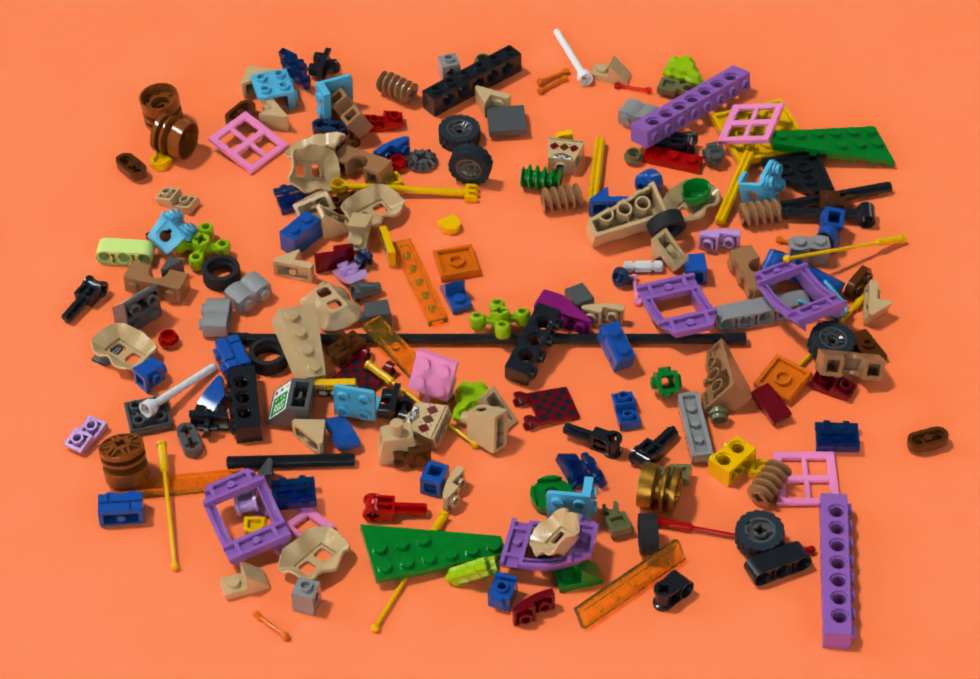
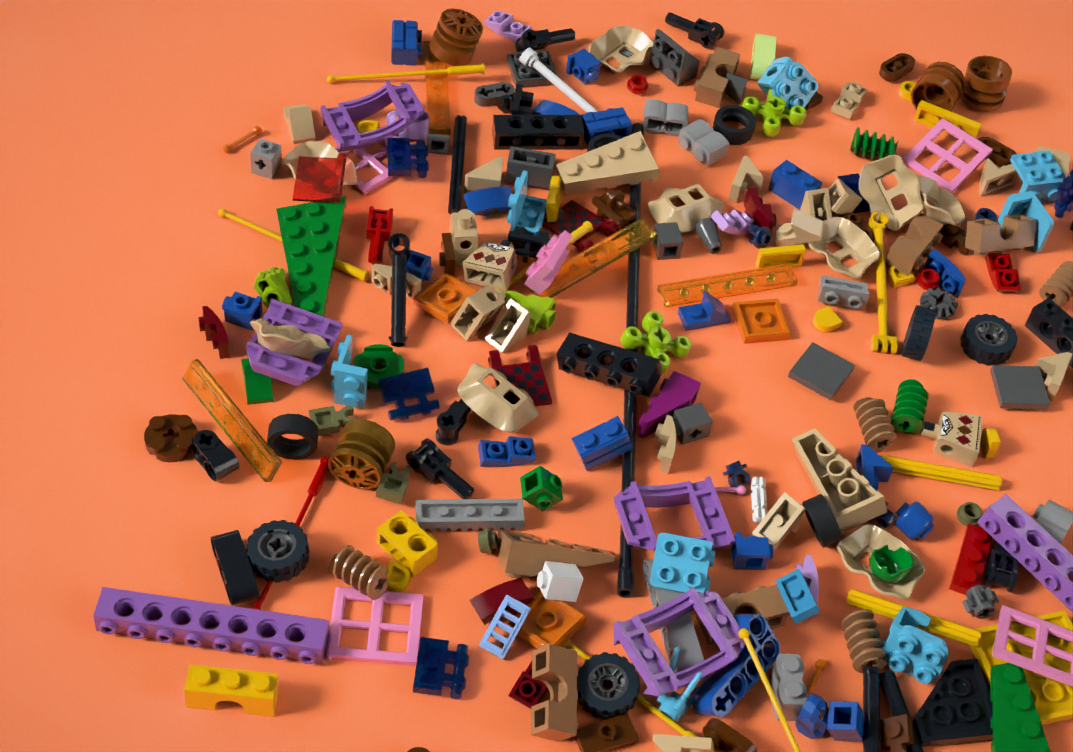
camera: 85 degrees right, 5 degrees up
none -> reddish brown plate [144,414,198,463]
none -> yellow arch [184,664,279,717]
none -> clear red piece [292,153,346,203]
none -> black piece [388,233,411,347]
none -> orange tile [412,273,477,324]
none -> tan piece [457,363,539,433]
none -> light blue slope [478,595,531,659]
none -> black connector [515,28,575,52]
none -> white brick [537,561,584,602]
none -> medium azure bracket [650,532,715,593]
none -> dark azure plate [775,569,821,624]
none -> dark grey tile [788,342,855,401]
none -> light grey bracket [818,275,870,310]
none -> green piece [850,127,899,160]
none -> yellow plate [913,100,981,138]

